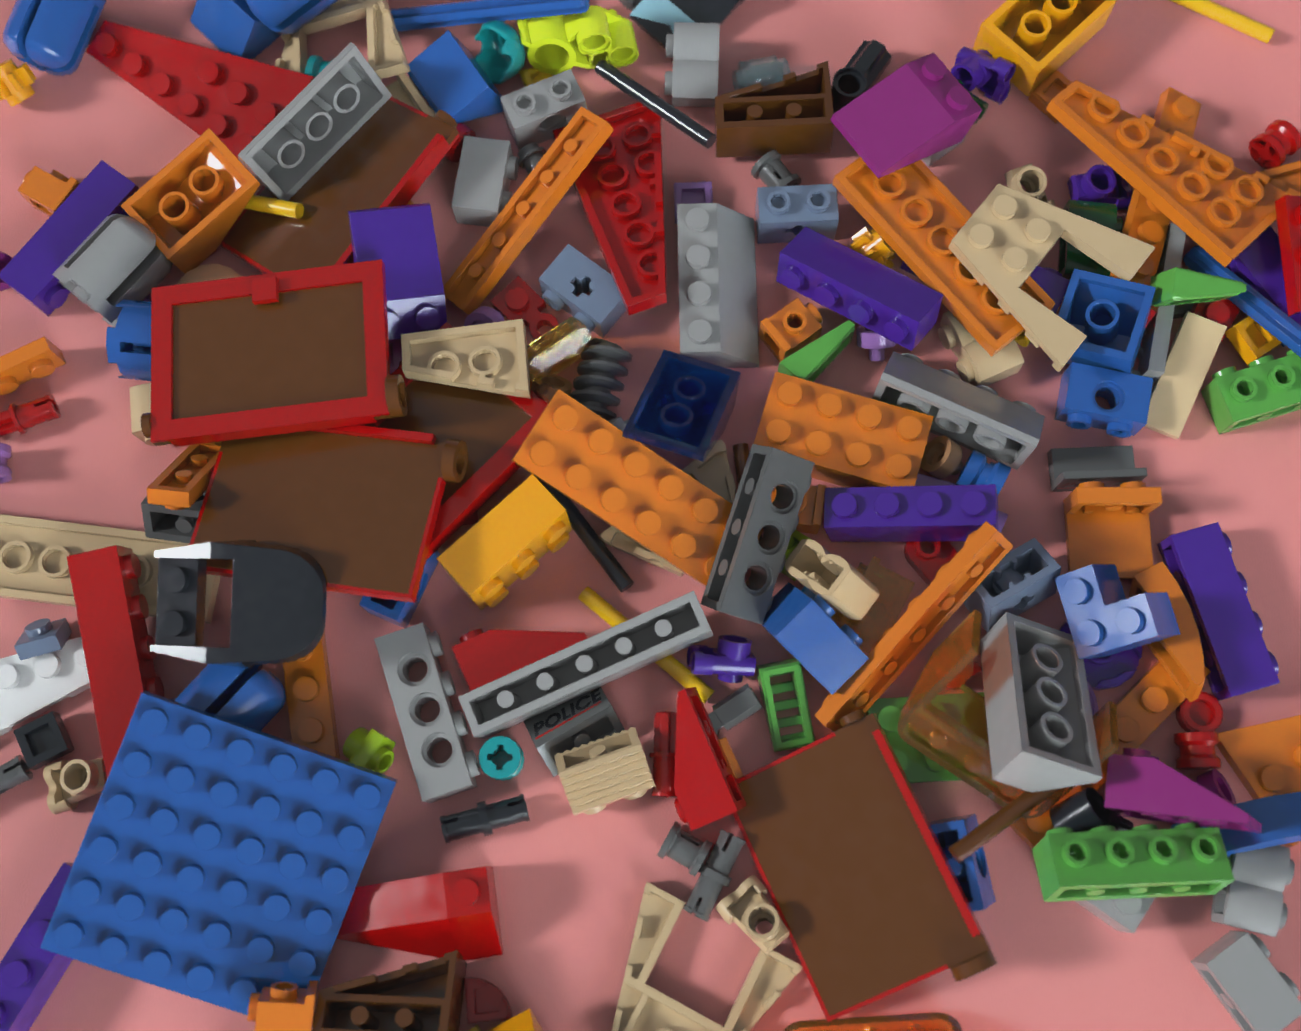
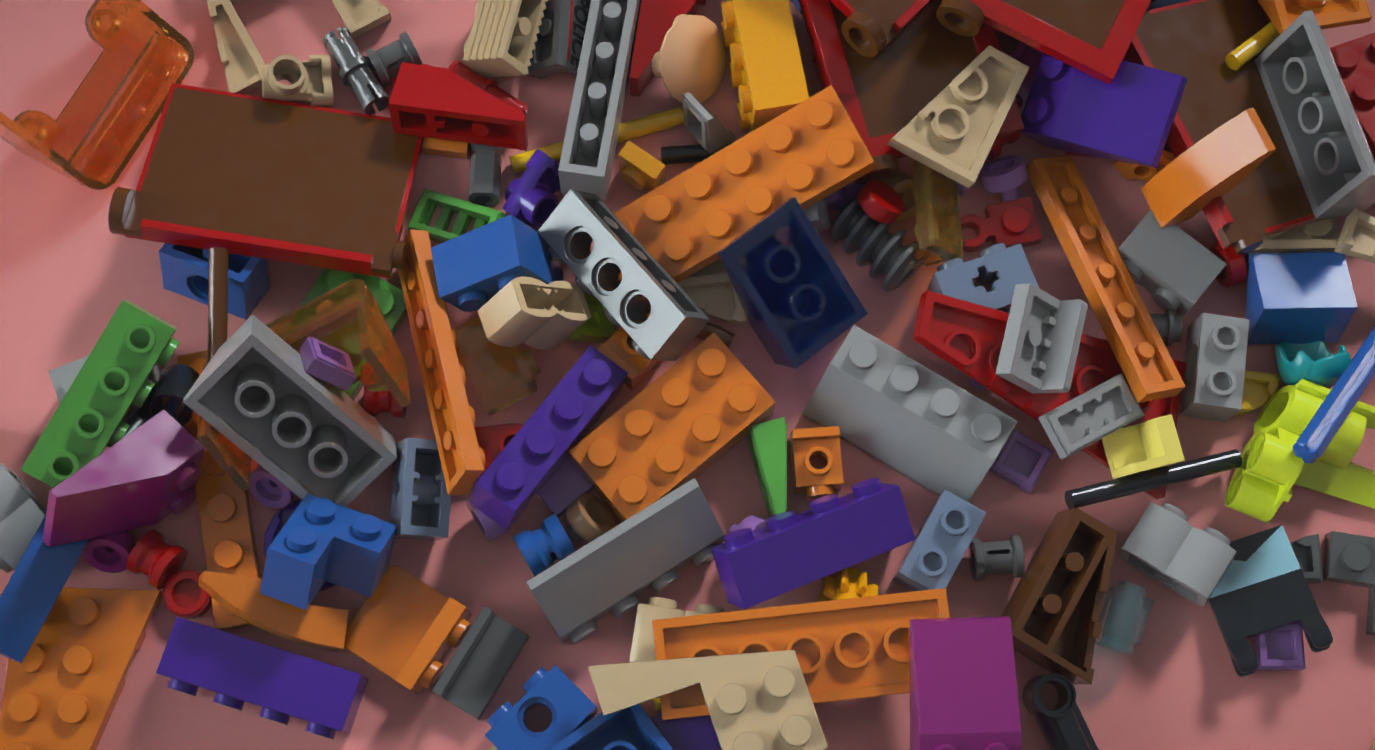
camera: 115 degrees right, 0 degrees up
none -> medium lavender tile [299,336,356,391]
none -> light orange plate [618,140,666,191]
none -> light nougat dish [651,14,727,104]
none -> light grey slope [683,92,735,153]
none -> red tile [857,179,905,224]
none -> light grey bracket [995,283,1088,394]
none -> light grey plate [1038,374,1144,460]
none -> light yellow panel [1102,414,1185,479]
none -> orange slope [1141,108,1276,229]

